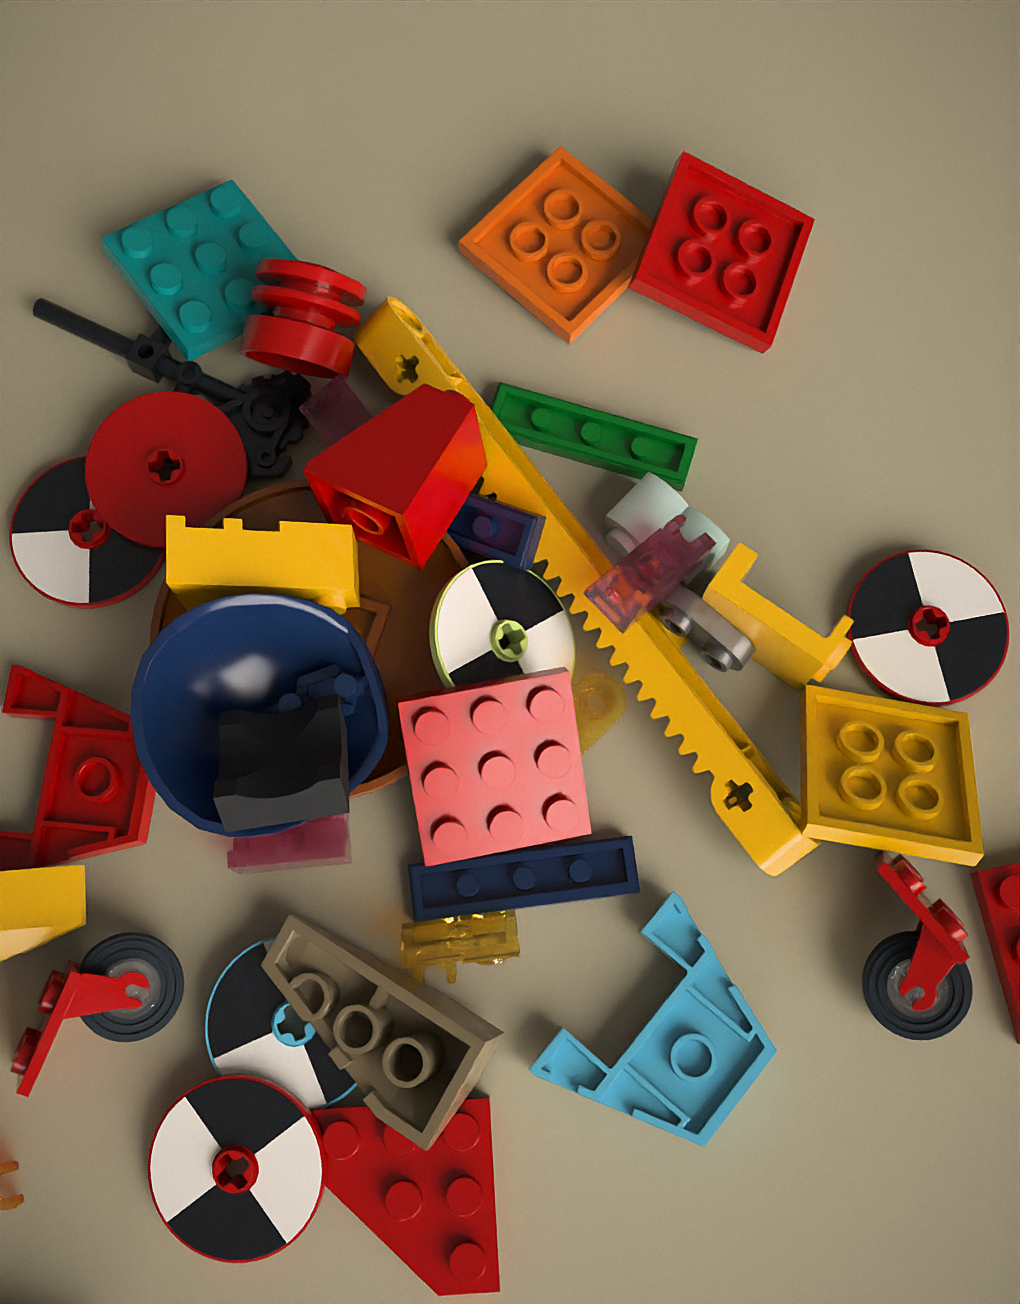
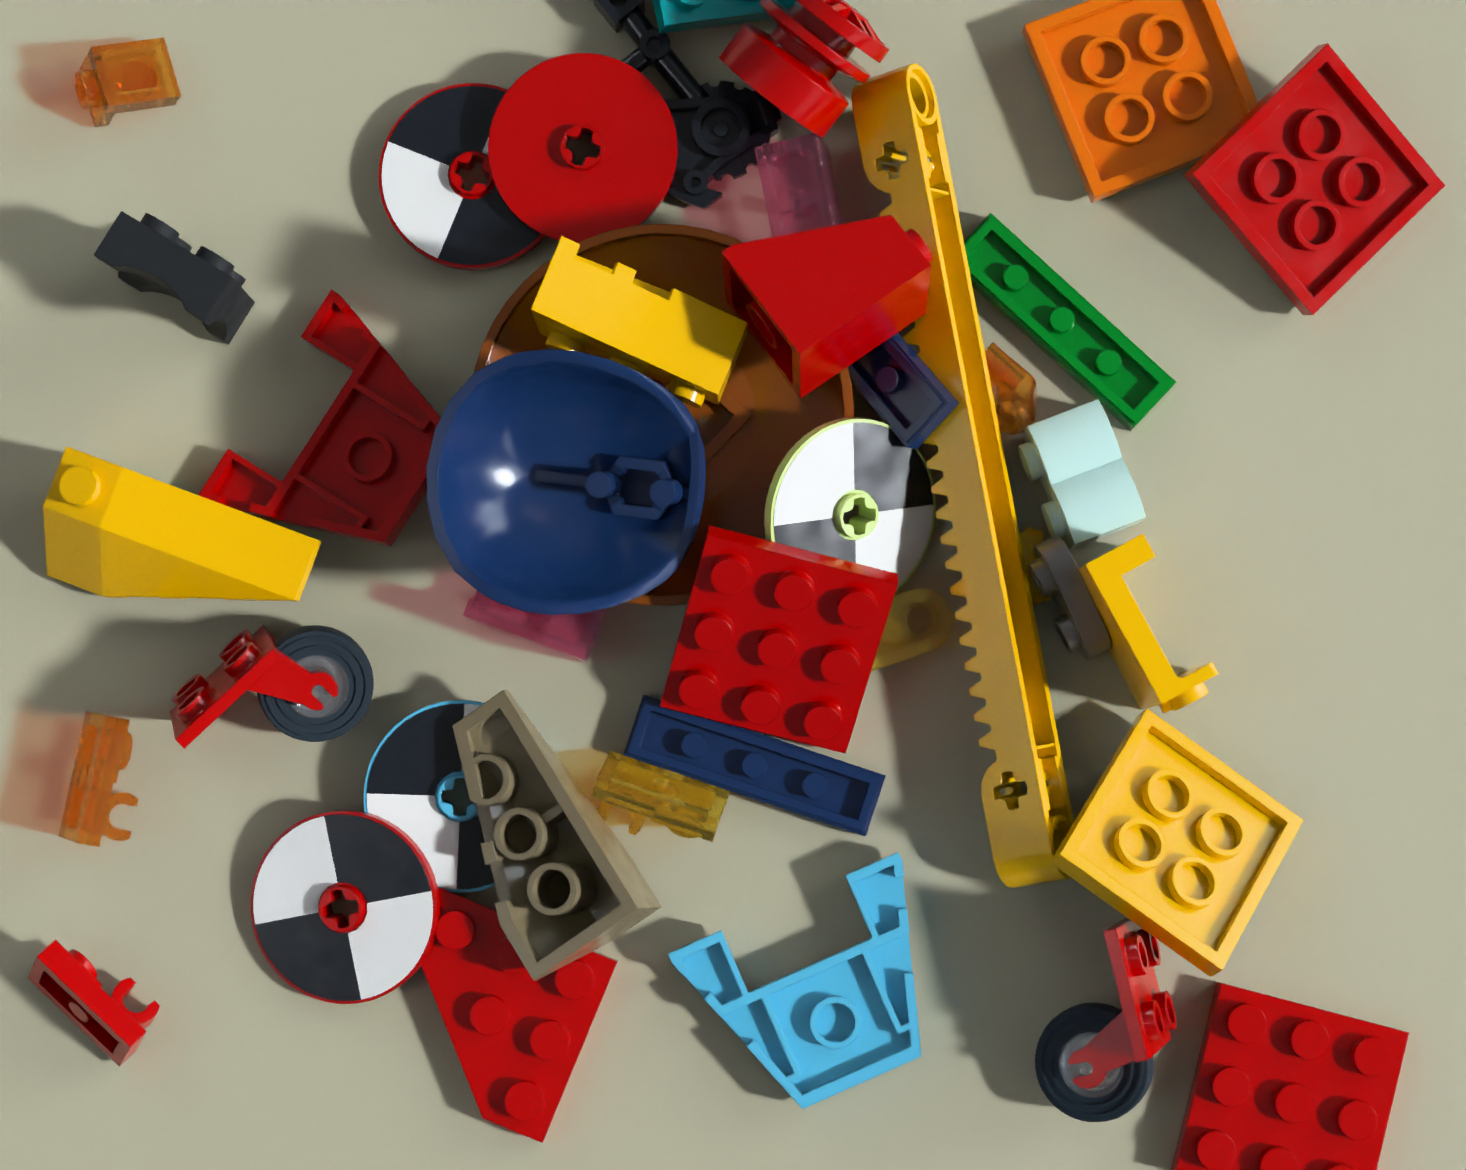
camera: 25 degrees right, 10 degrees up
black brick [213,694,350,832] -> none
clear pink hinge [583,515,716,634] -> none
piece [846,550,1010,707] -> none
none -> clear orange arm [985,342,1037,435]

